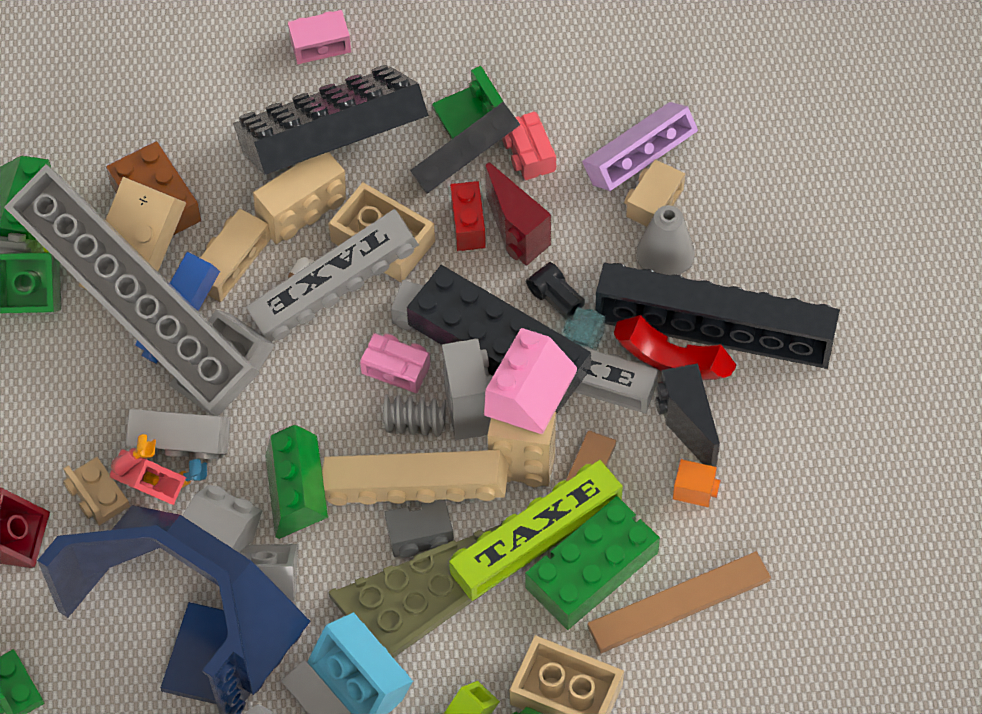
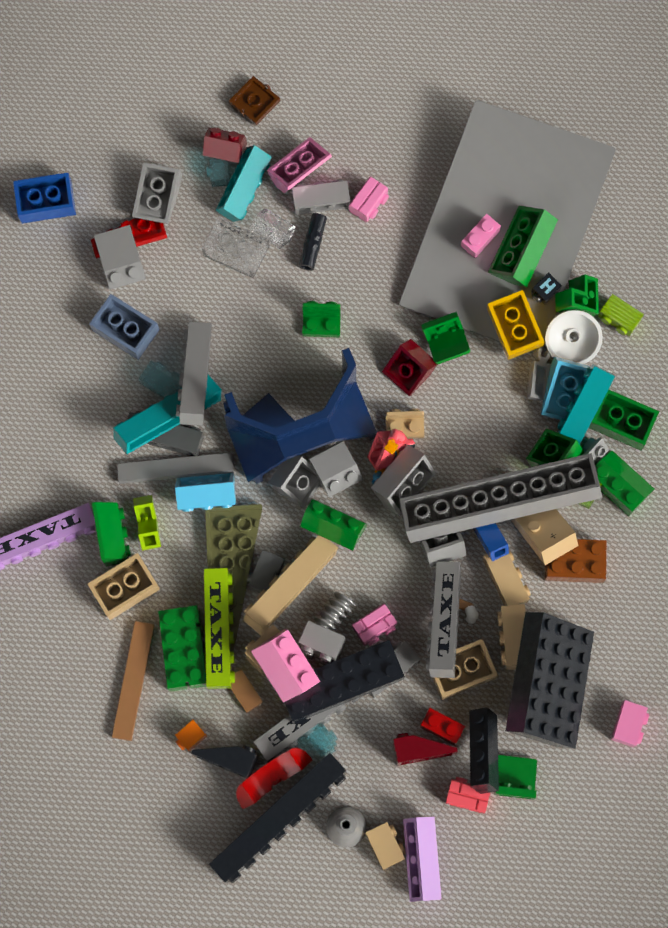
camera: 125 degrees right, 15 degrees up
black piece [526,262,585,319] -> none

